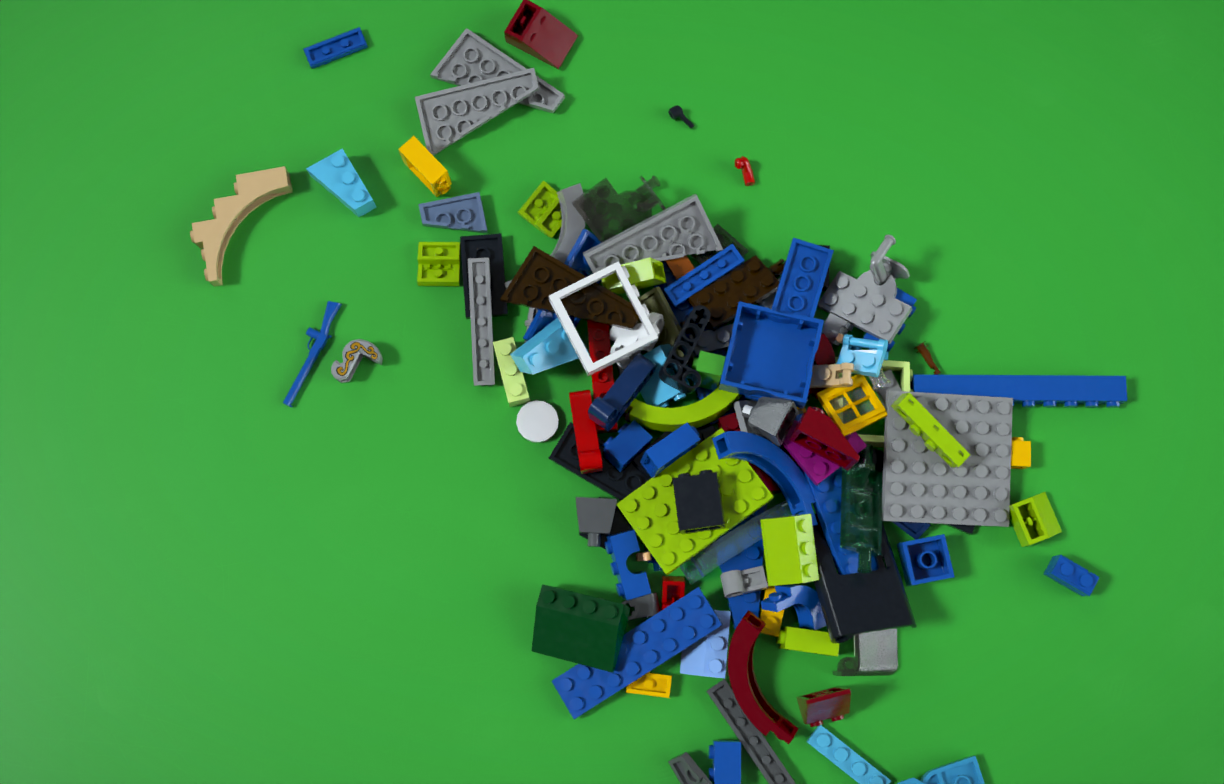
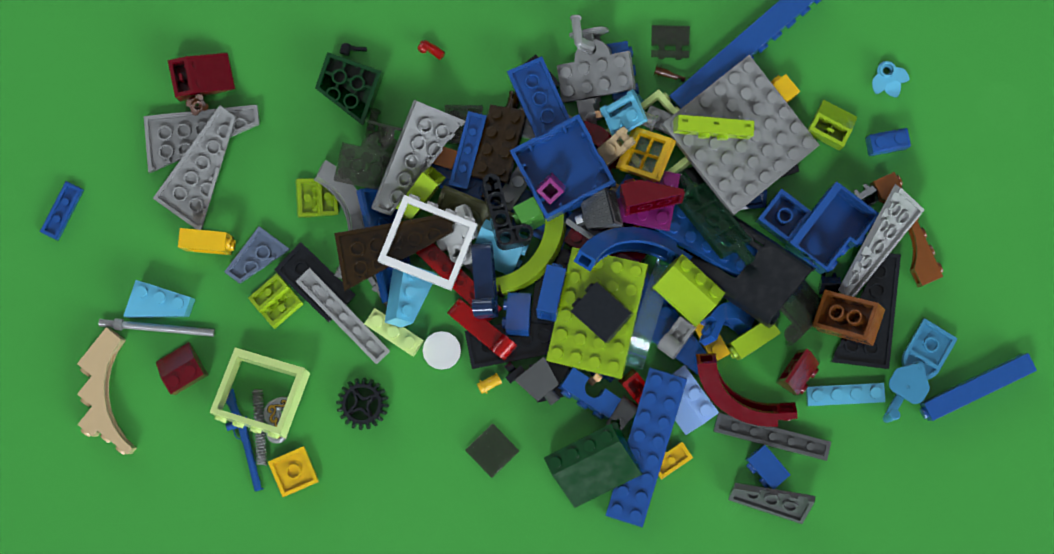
camera: 35 degrees left, 5 degrees up
none -> light grey bar [99,318,215,337]
none -> dark red slope [156,342,208,395]
none -> reddish brown plate [186,94,209,116]
none -> yellowish green window [210,348,310,439]
none -> light grey piece [252,389,268,466]
none -> yellow plate [268,446,319,497]
none -> dark green wedge [315,52,384,125]
none -> black gear [336,378,389,430]
none -> clear smoke tile [465,423,519,478]
none -> yellow pin [477,373,502,394]
none -> black tile [504,362,525,384]
none -> magenta brick [536,173,565,204]
none -> clear smoke plate [651,25,690,60]
none -> blue piece [784,182,879,274]
none -> dark orange brick [812,290,885,346]
none -> black tile [818,273,841,294]
none -> black wing [830,253,901,369]
none -> light grey wing [838,184,925,297]
none -> black tile [854,184,879,206]
none -> dark orange arch [870,172,943,287]
none -> medium azure plate [872,61,910,98]

